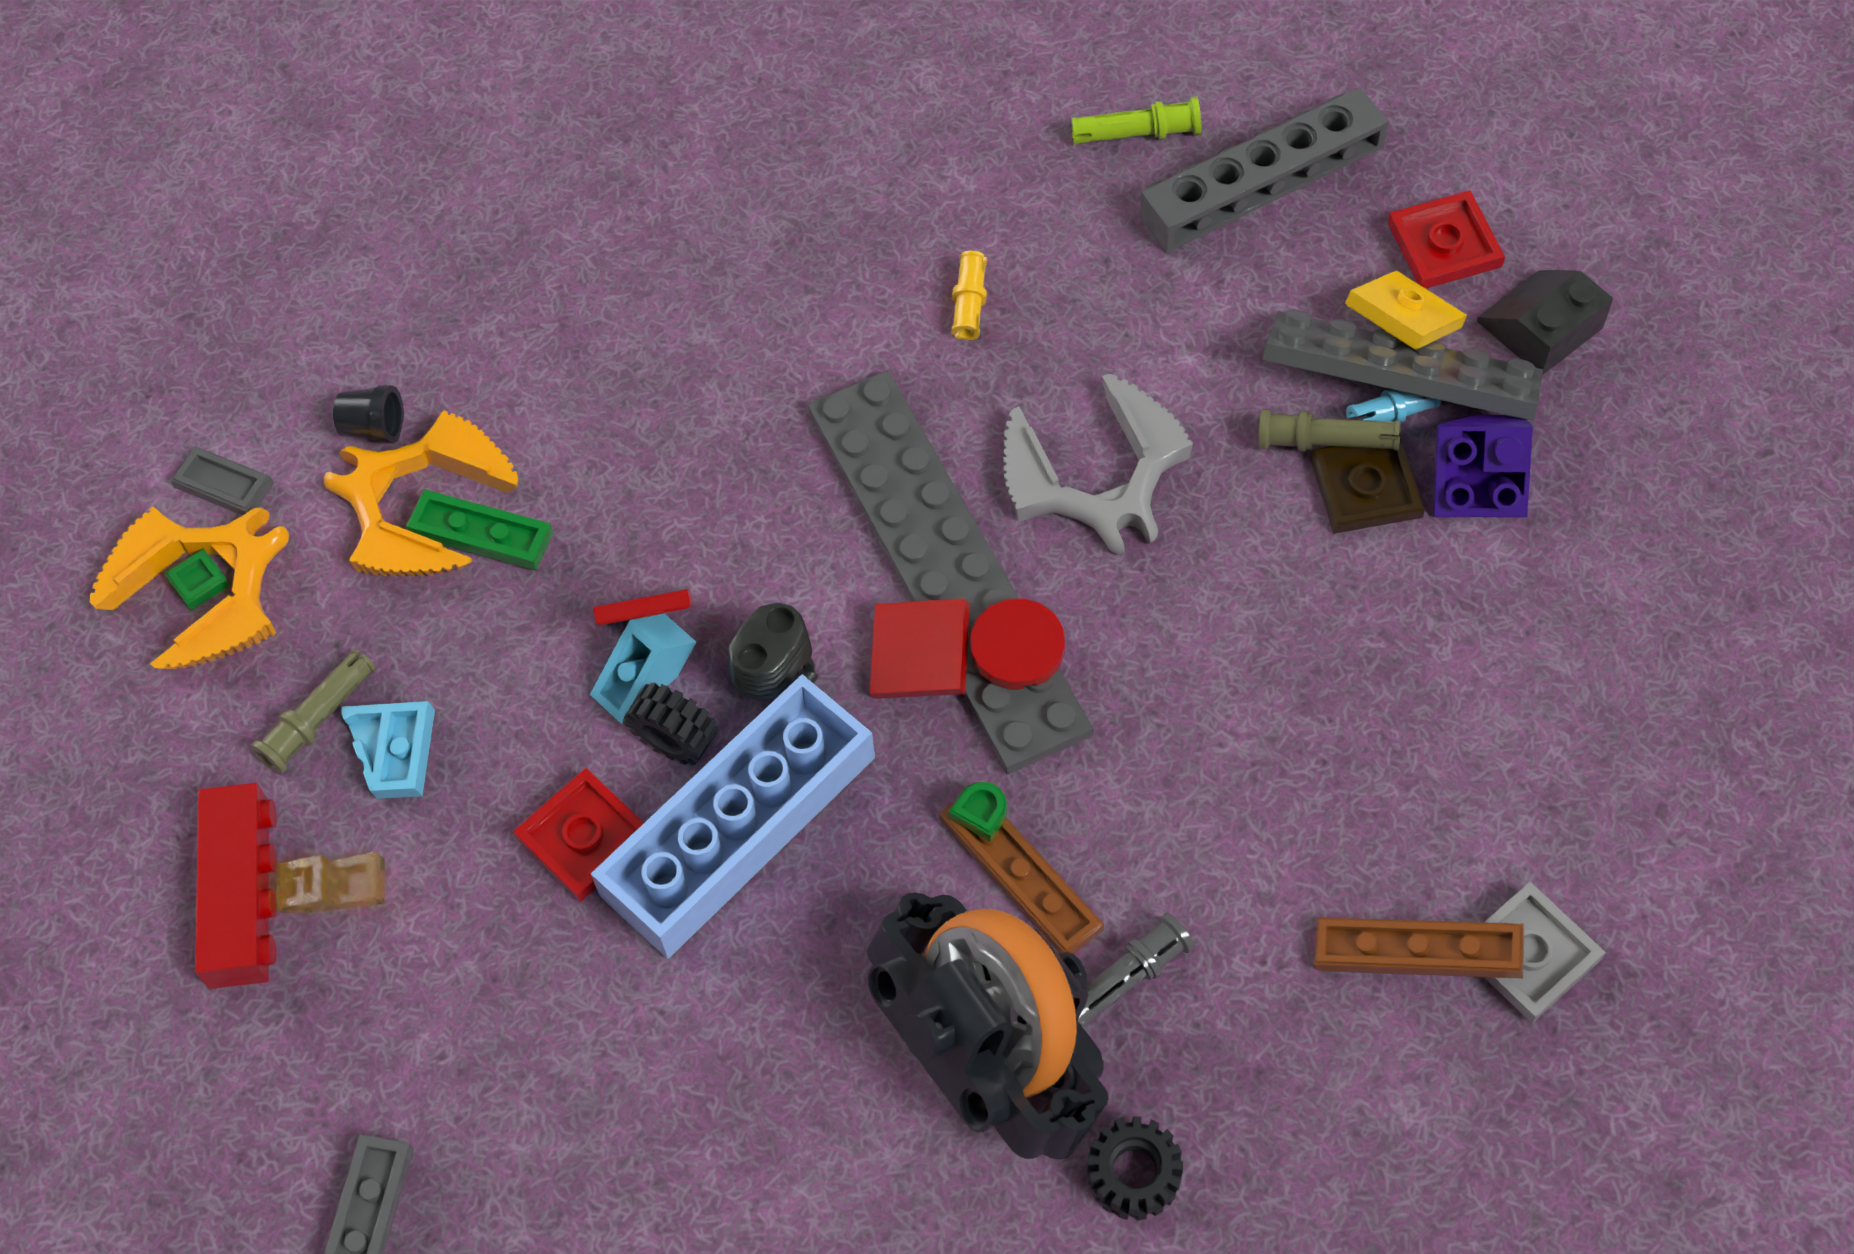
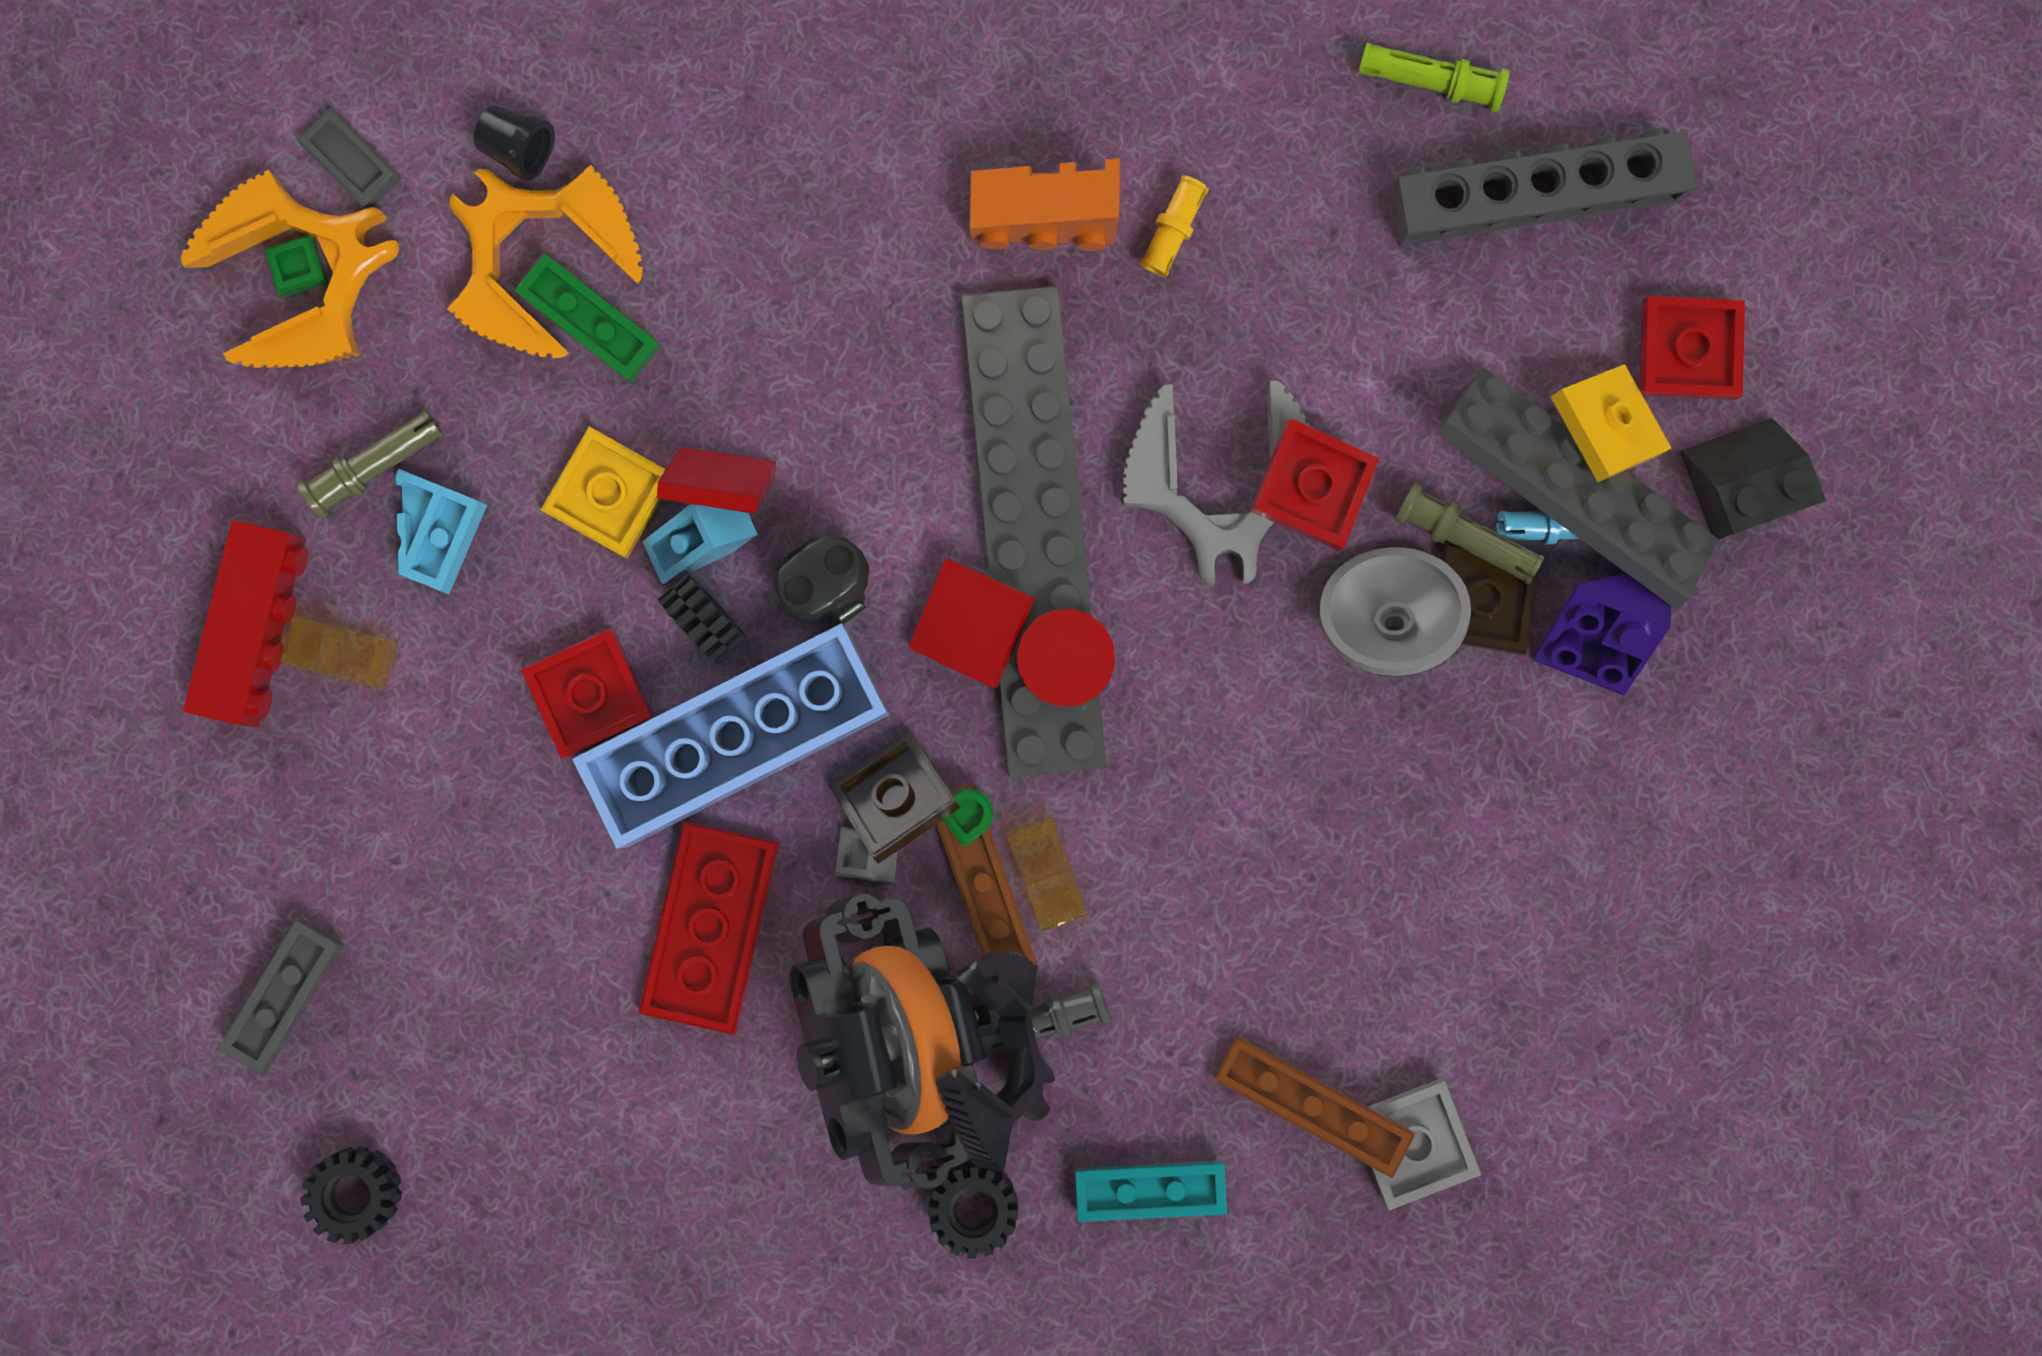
camera: 15 degrees right, 25 degrees up
none -> yellow tile [540,426,666,559]
none -> red tile [638,821,780,1035]
none -> dark brown tile [828,730,961,864]
none -> light grey slope [835,827,898,882]
none -> black piece [936,952,1055,1170]
none -> orange wedge [970,158,1120,251]
none -> clear yellow slope [1006,816,1088,932]
none -> teal plate [1075,1160,1227,1222]
none -> red plate [1250,418,1380,551]
none -> light grey dish [1320,547,1471,676]

